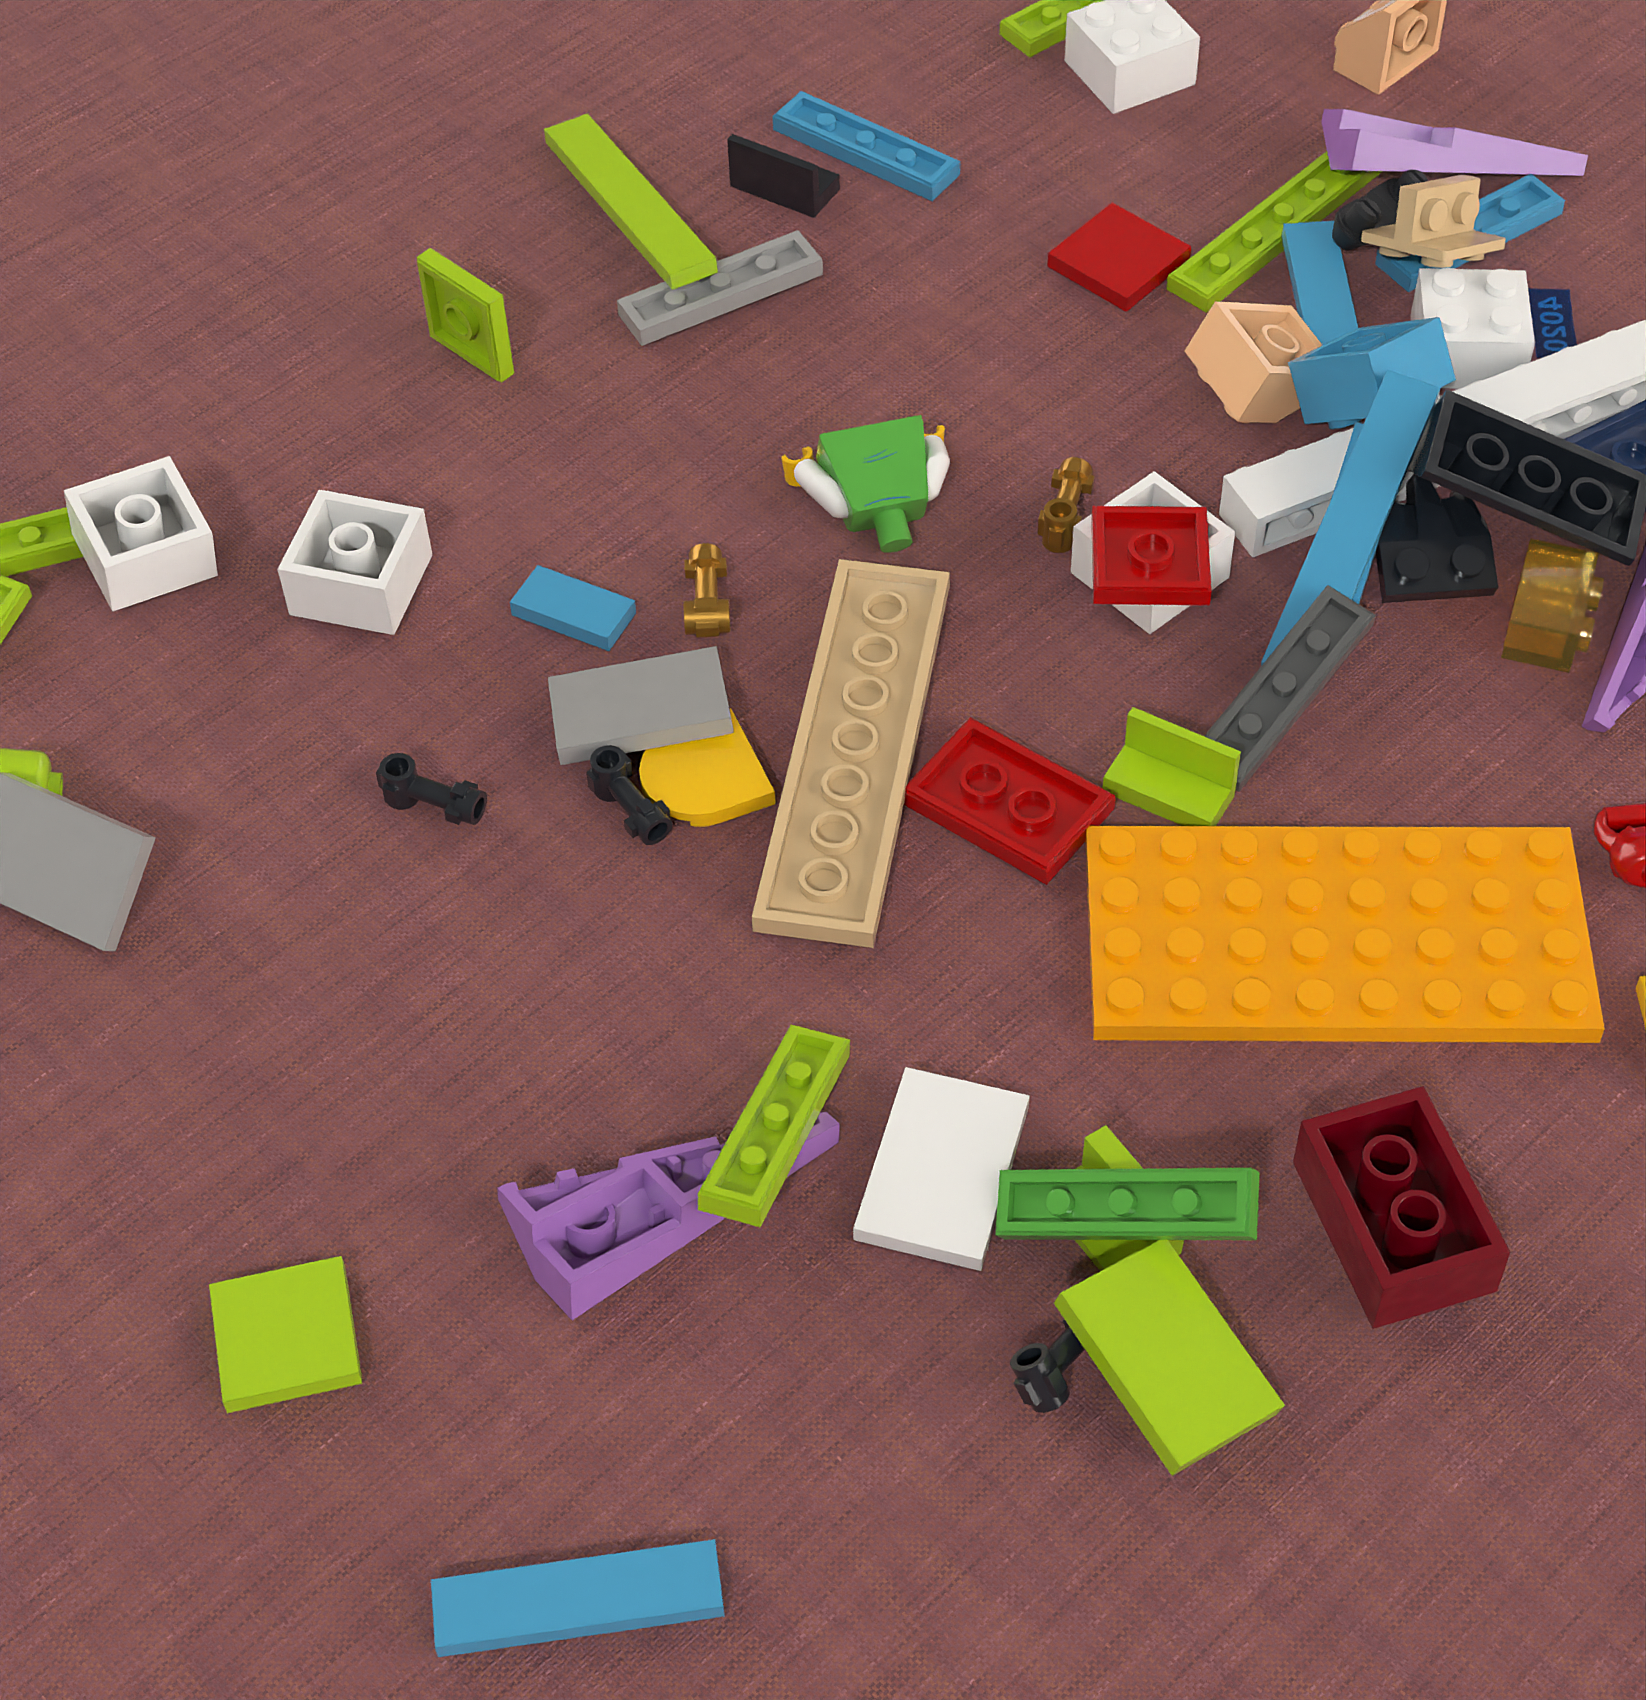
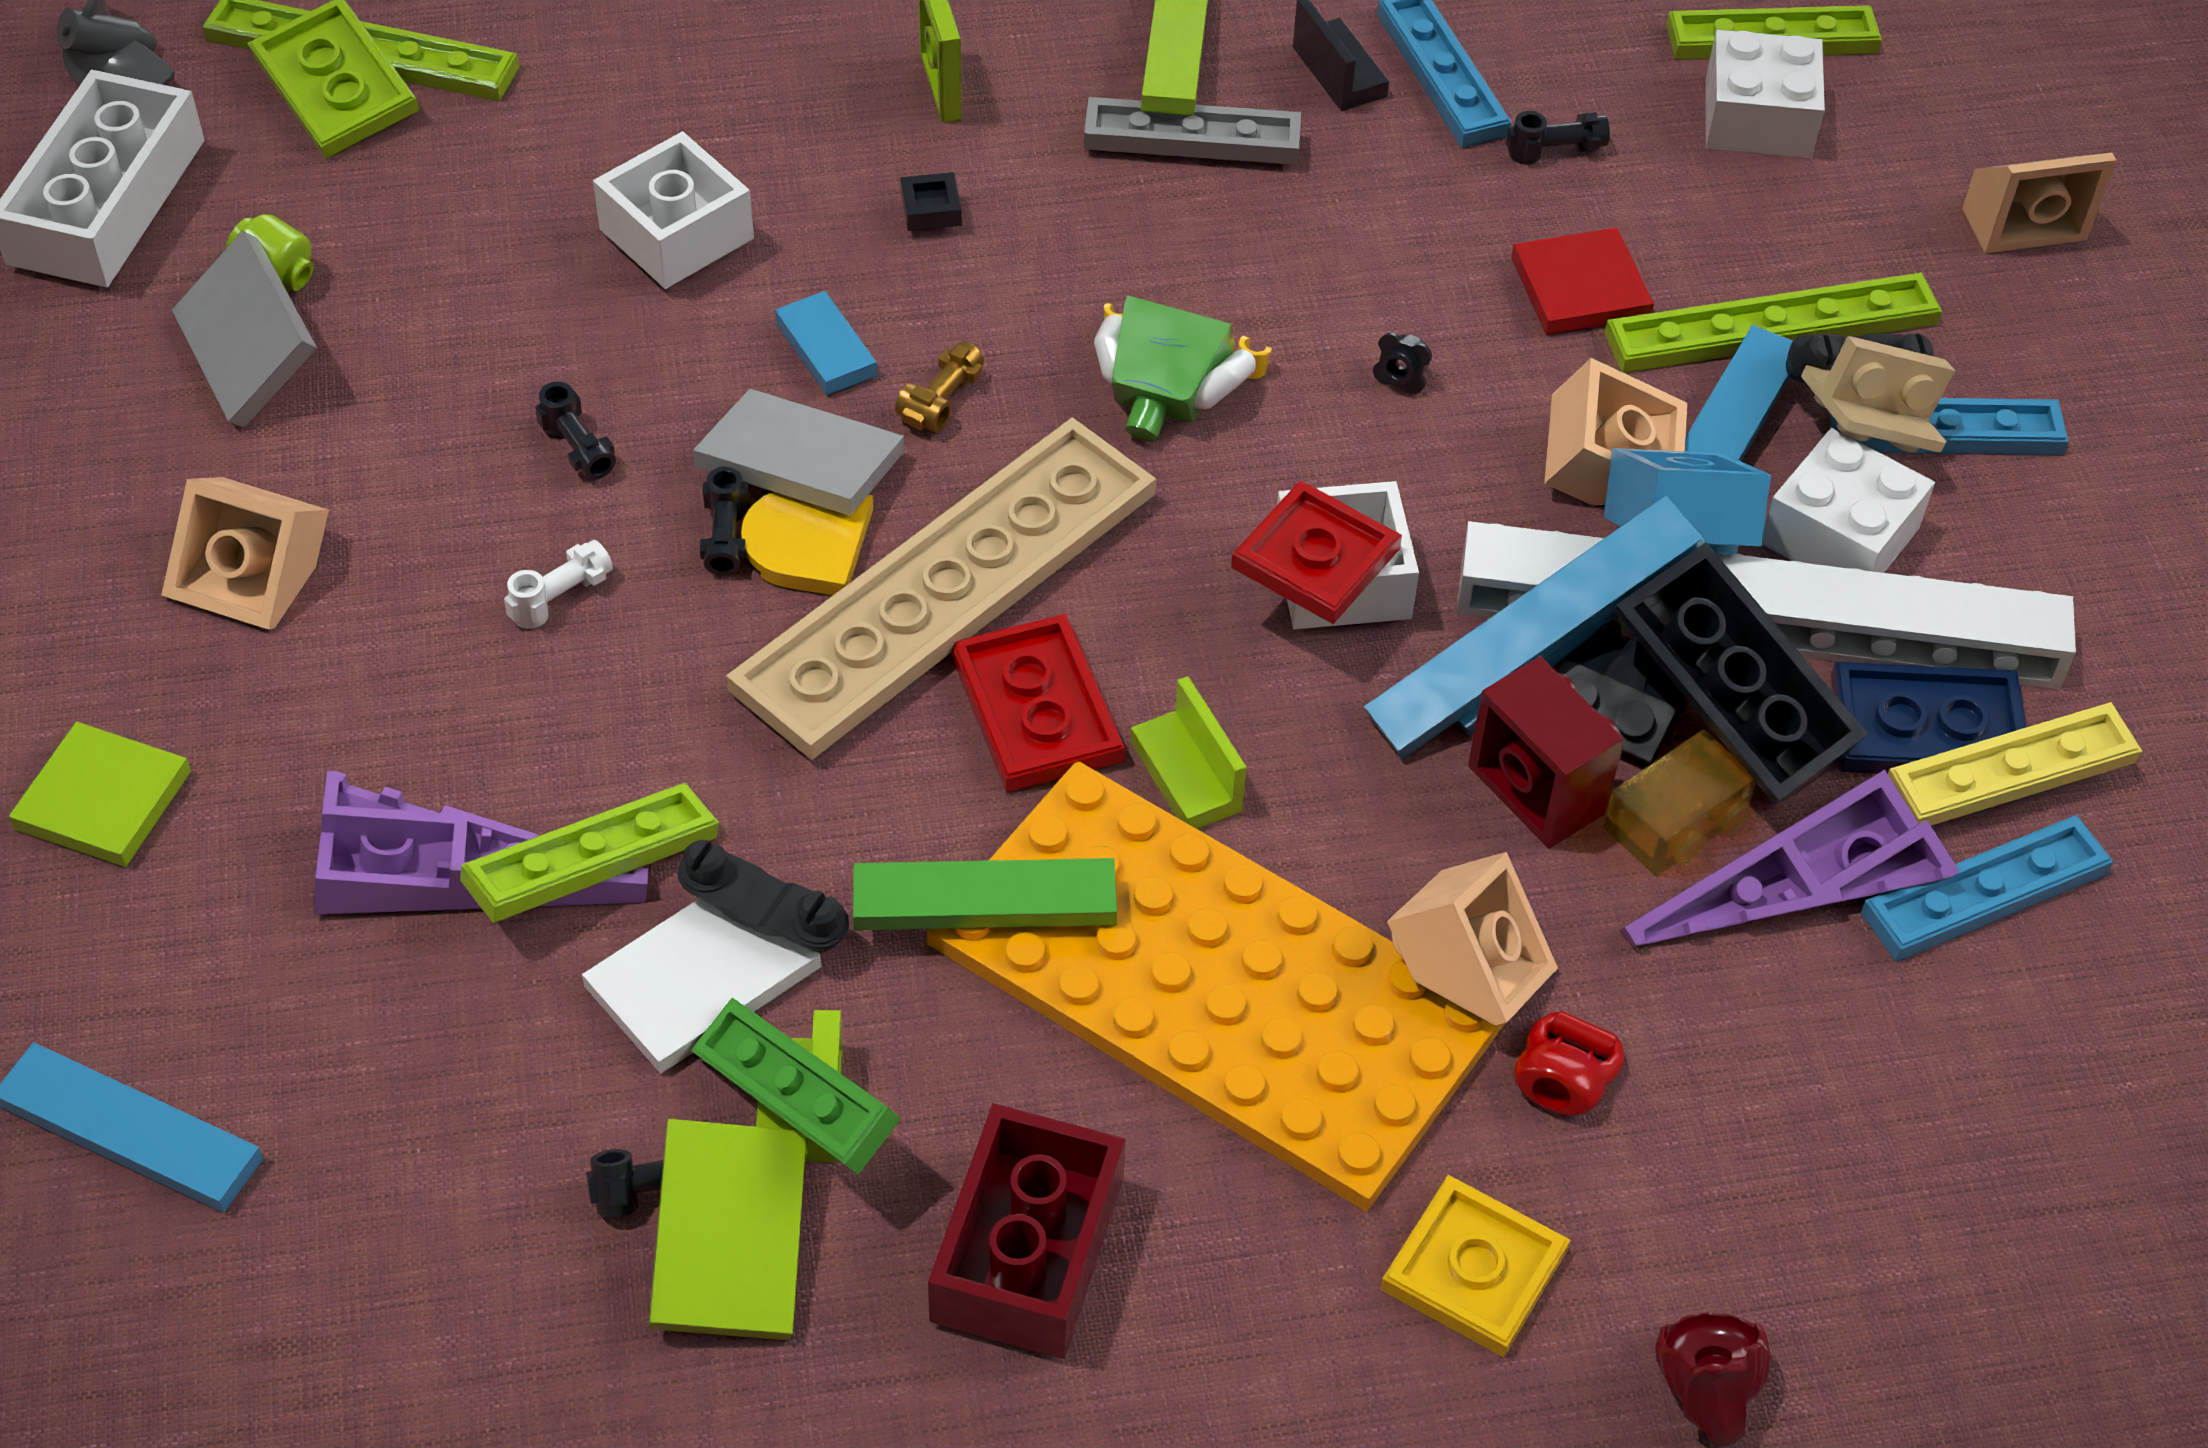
camera: 30 degrees right, 0 degrees up
white brick [64,456,218,612] -> none
pearl gold bar [1037,457,1095,553] -> none
dark grey tile [1205,585,1376,792] -> none
wedge [1321,109,1588,176] -> none
clear blue sticker [1528,288,1577,358] -> none
none -> light nougat slope [161,477,329,630]
none -> white bar [504,540,613,629]
none -> black piece [678,840,849,953]
none -> bright green tile [853,858,1117,930]
none -> black plate [900,172,962,231]
none -> black plate [1373,332,1432,394]
none -> light nougat slope [1387,852,1558,1026]
none -> dark red brick [1468,656,1624,849]
none -> black bar [1506,111,1610,165]

